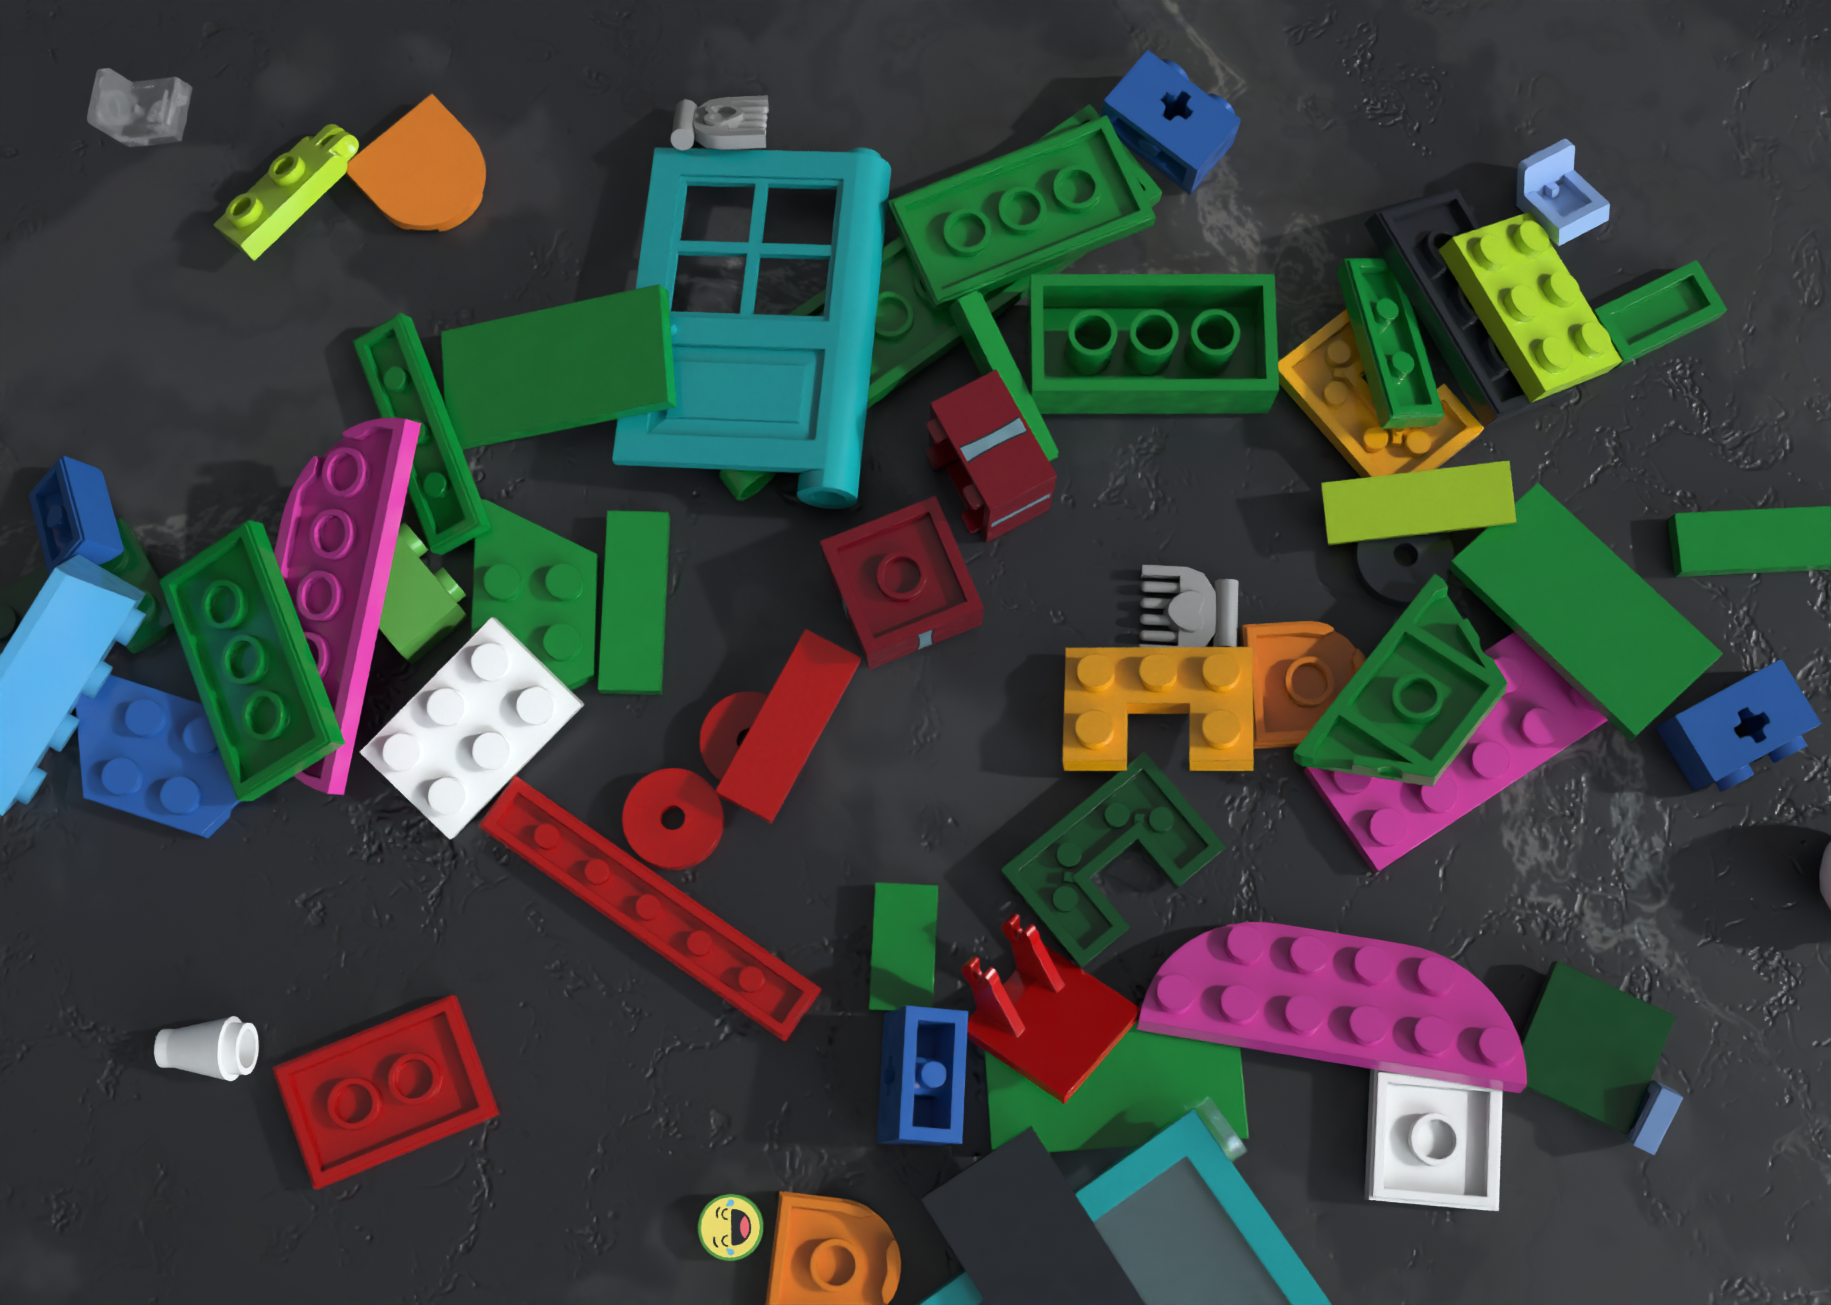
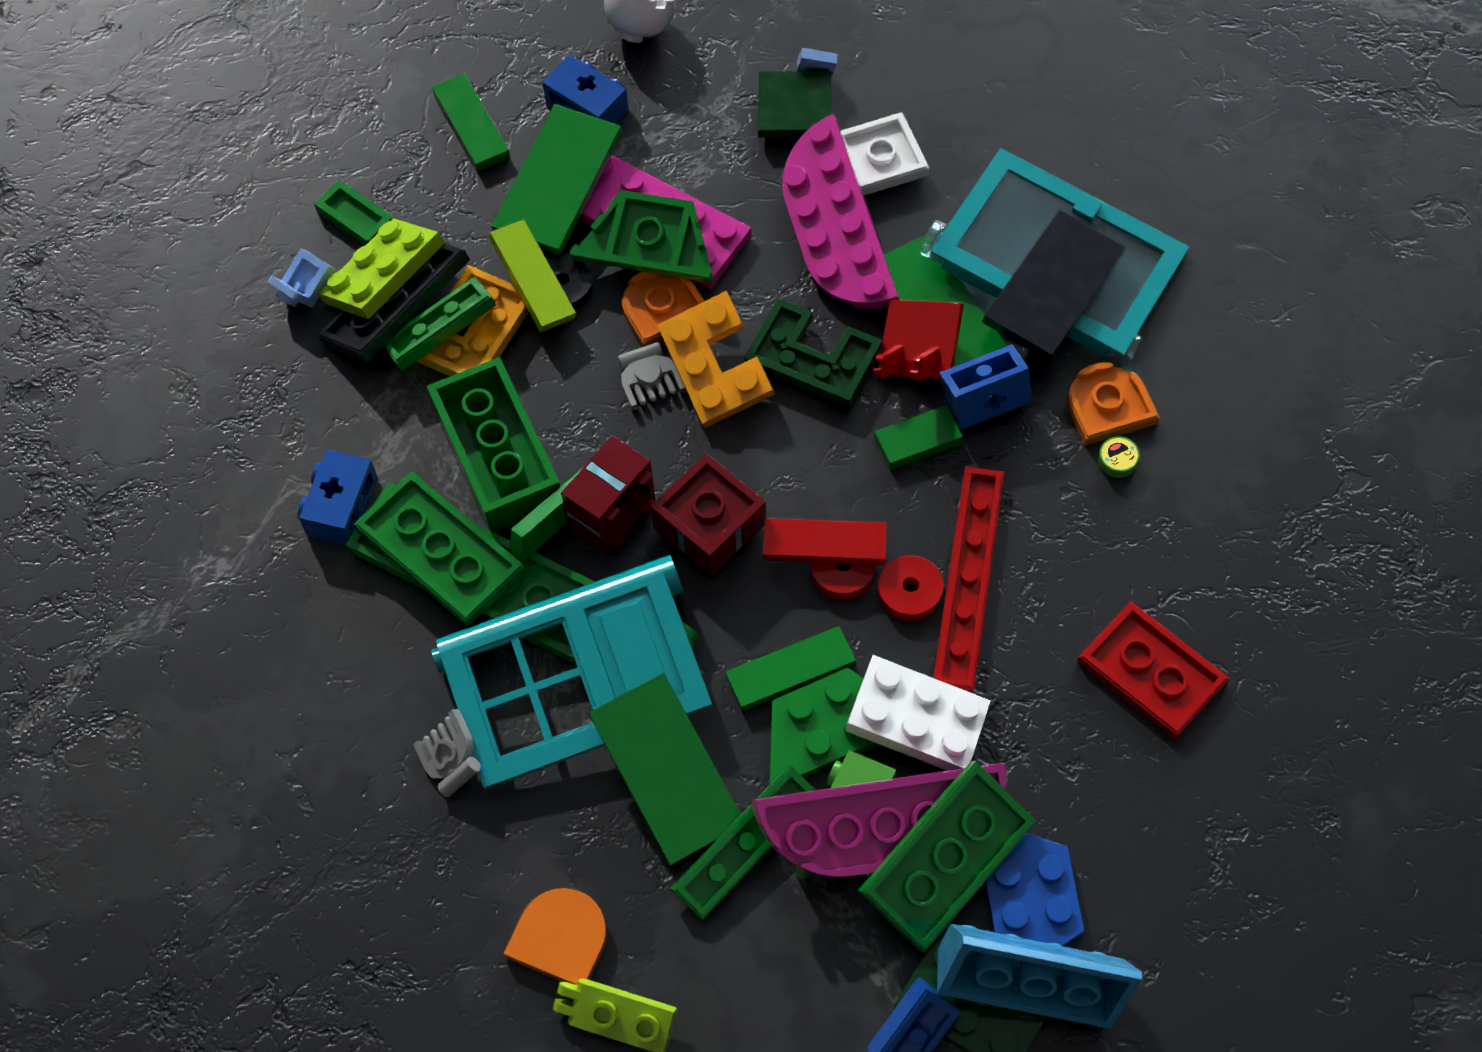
camera: 110 degrees left, 15 degrees down
white cone [154,1016,259,1081] -> none

